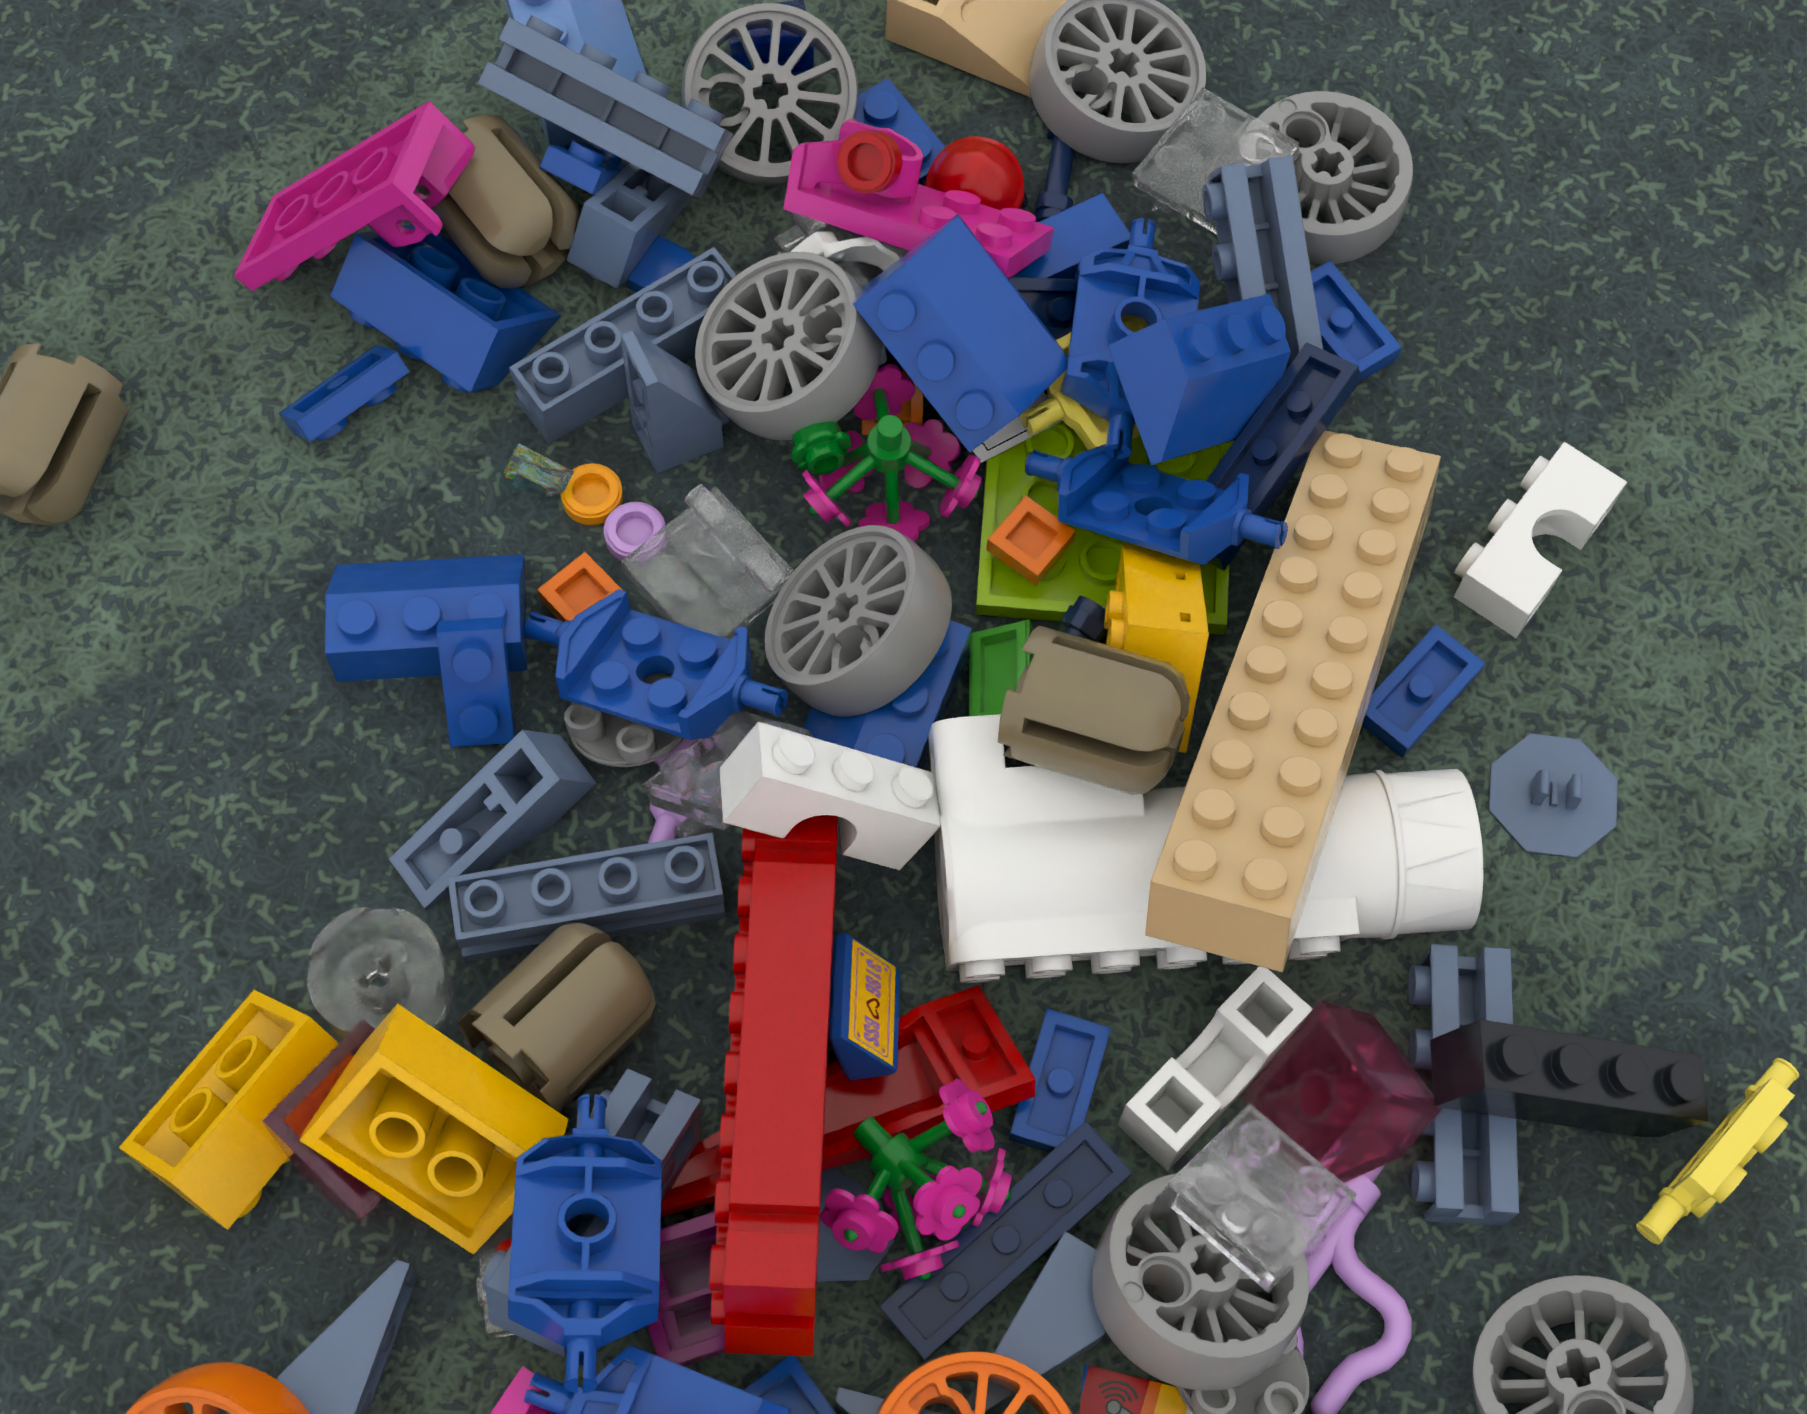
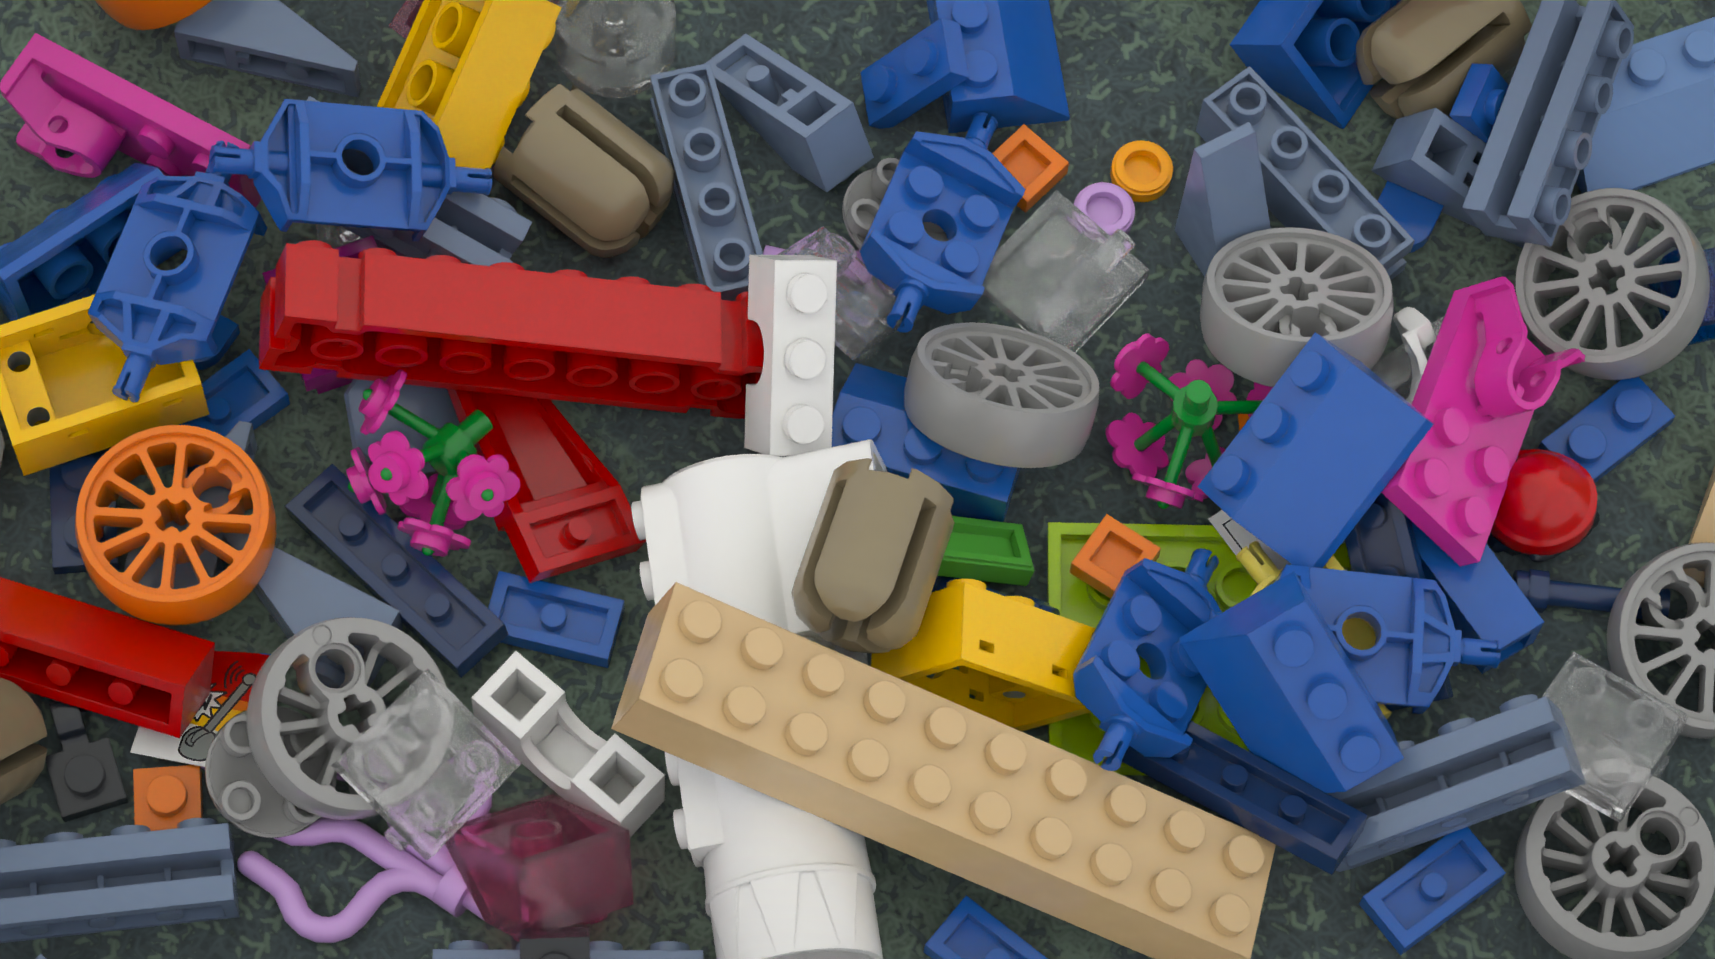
camera: 85 degrees right, 0 degrees up
clear light blue tile [499,443,574,496] -> none
green plate [791,421,852,475] -> none
slope [829,933,900,1081] -> none
red tile [837,130,902,193] -> none

